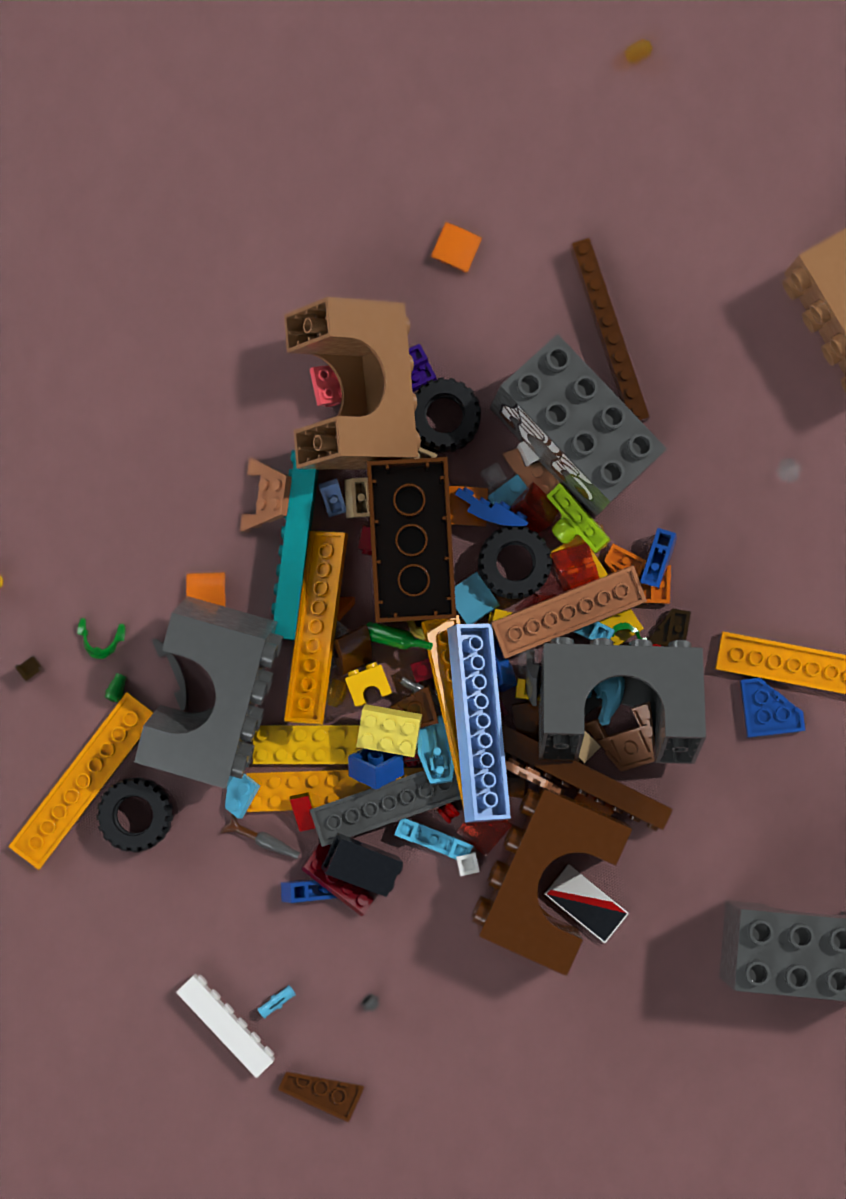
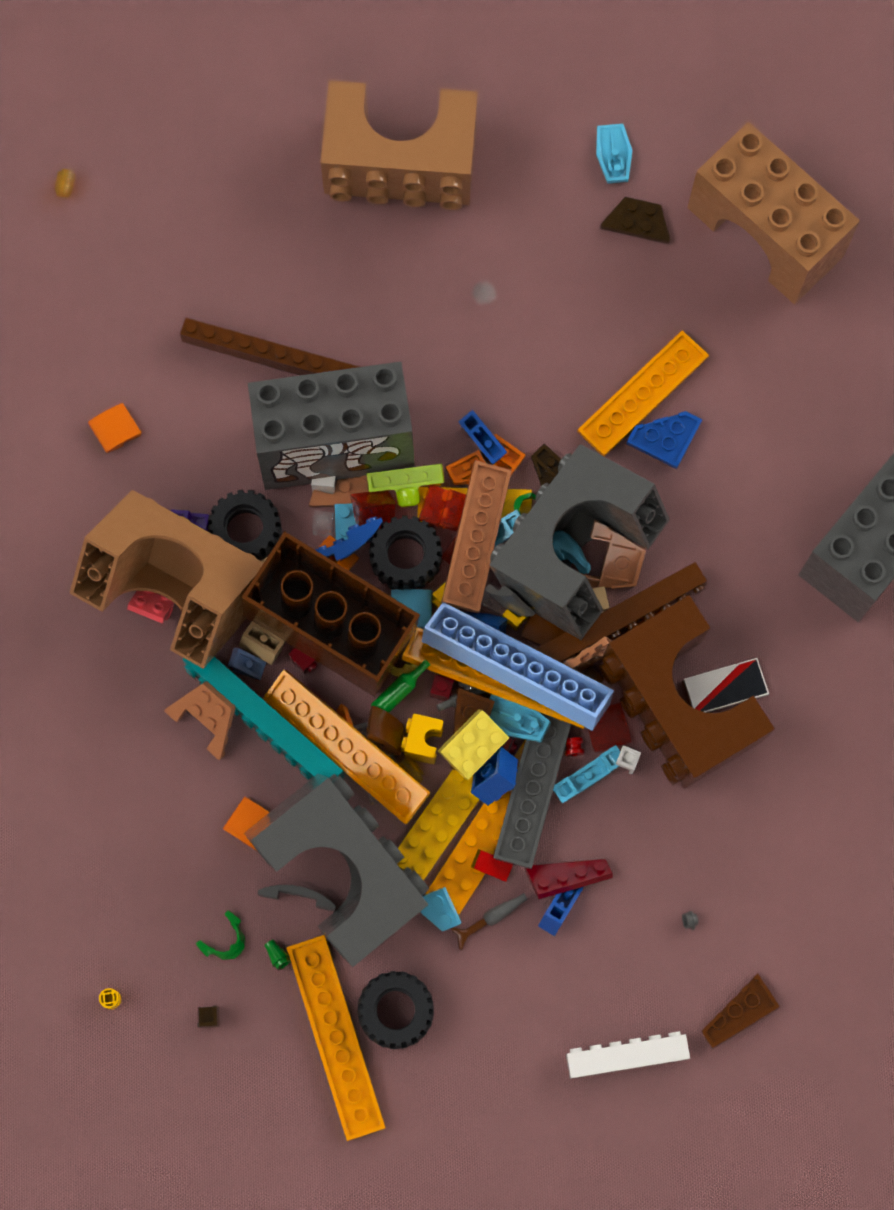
camera: 55 degrees left, 10 degrees down
medium azure pin [258,985,296,1019] -> none
black brick [321,833,403,897] -> none

